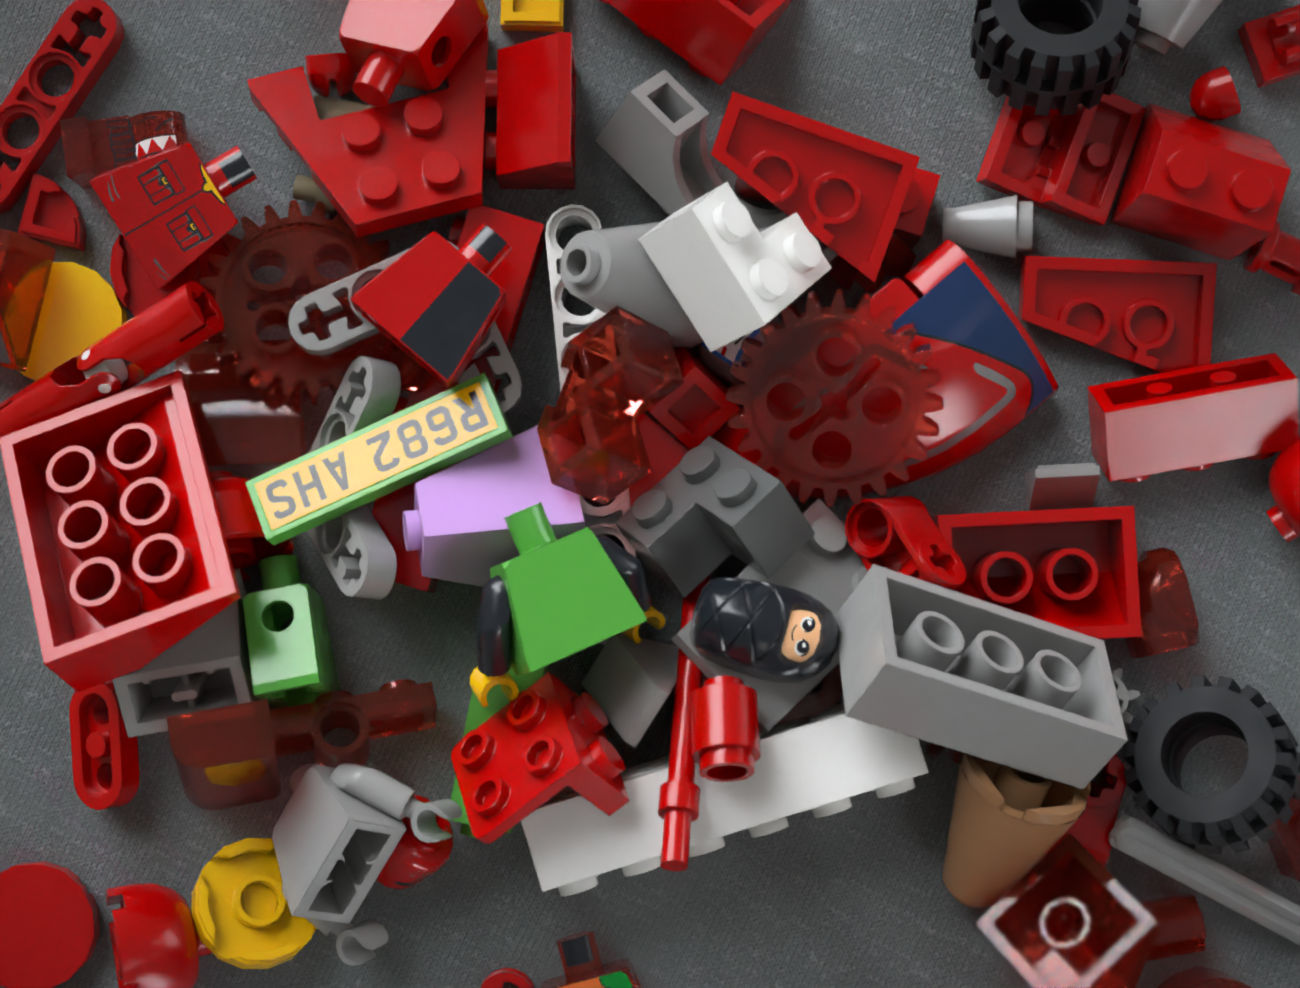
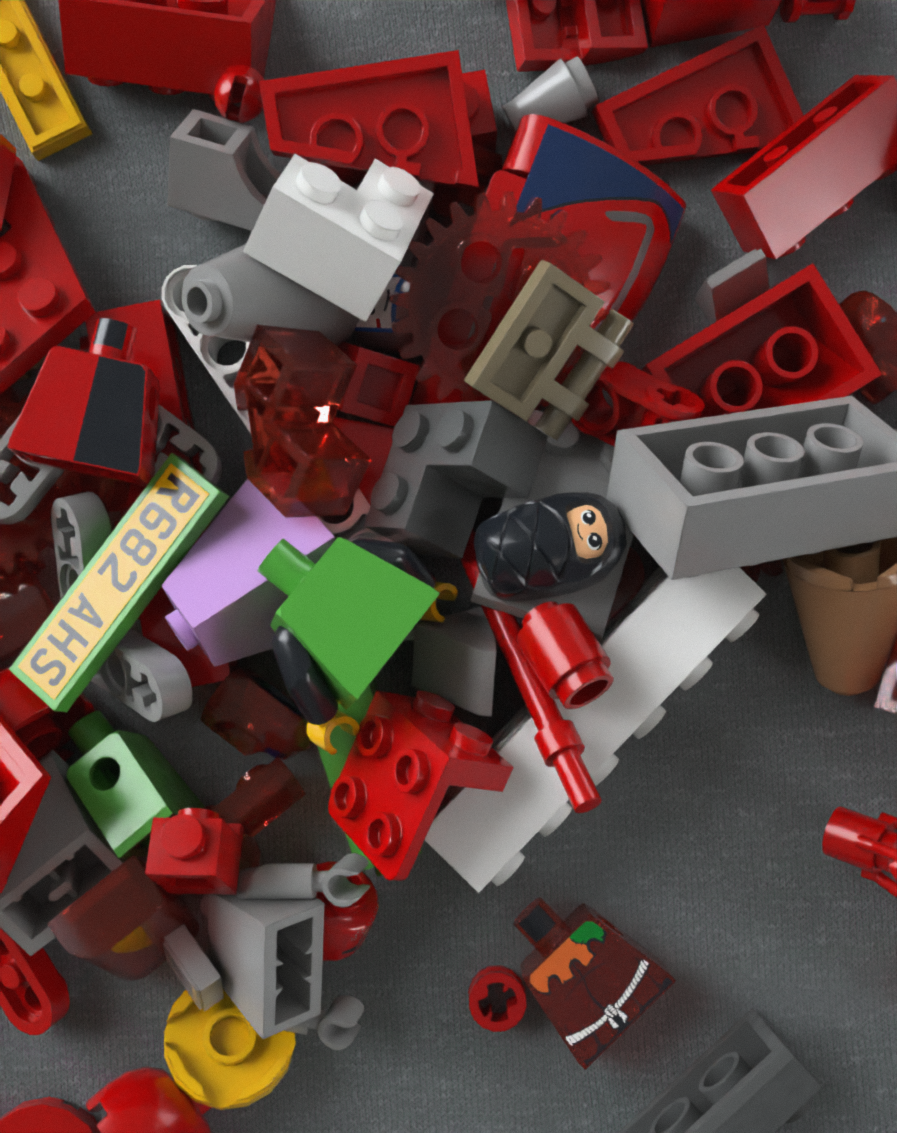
camera: 30 degrees left, 0 degrees up
red slope [485,32,576,189] -> none
none -> red brick [145,808,244,895]
none -> light grey tile [163,924,224,1012]
none -> clear red rock [200,667,314,760]
none -> red hinge [214,64,265,123]
none -> dark tan plate [464,260,634,441]

